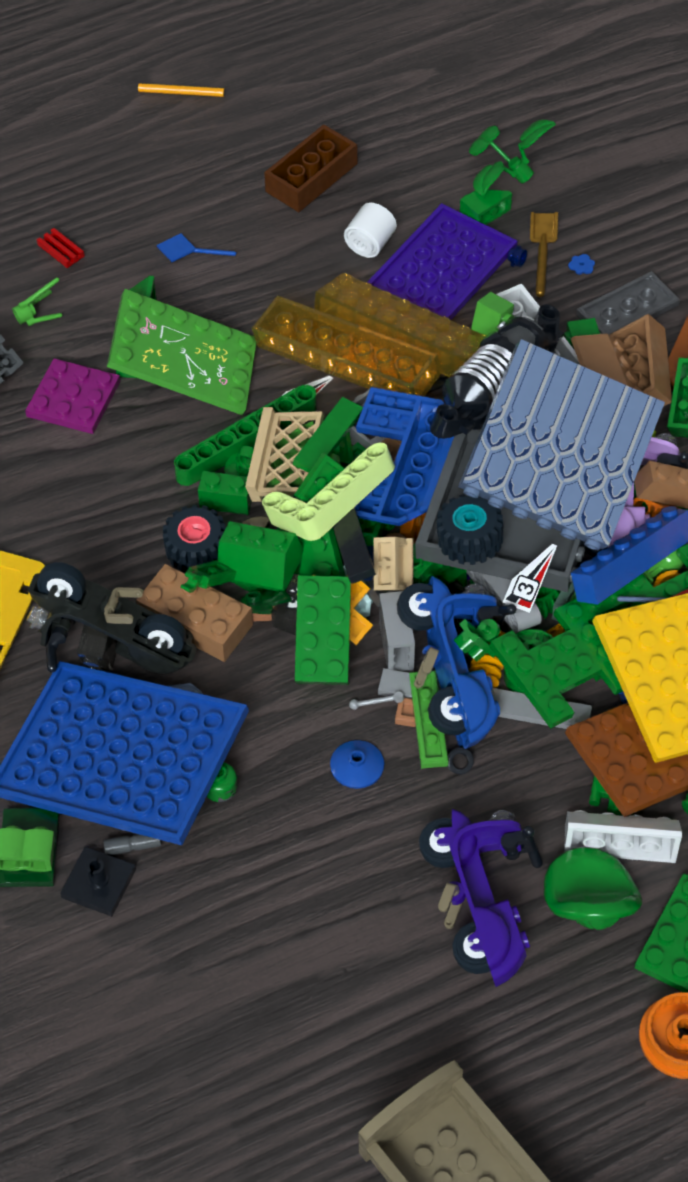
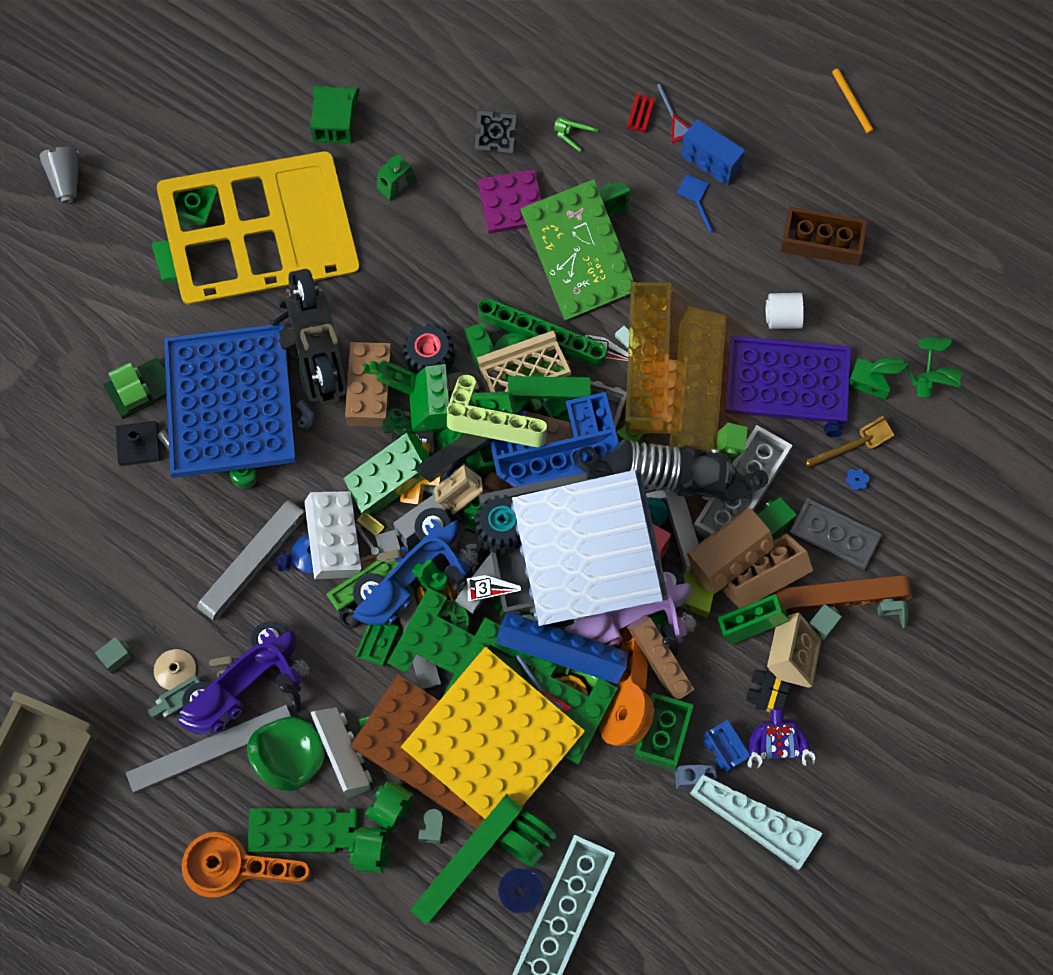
camera: 60 degrees right, 15 degrees up
none -> sand green brick [95,637,132,674]
none -> light grey tile [126,705,291,794]
none -> sand green hinge [148,675,200,720]
none -> tan dish [154,649,196,690]
none -> light grey beam [197,500,306,621]
none -> clear blue plate [275,551,292,572]
none -> white brick [304,491,361,579]
none -> green plate [355,623,400,667]
none -> light yellow piece [356,513,385,536]
none -> light aqua piece [615,326,641,353]
none -> sand blue piece [657,84,690,144]
none -> blue brick [681,119,745,185]

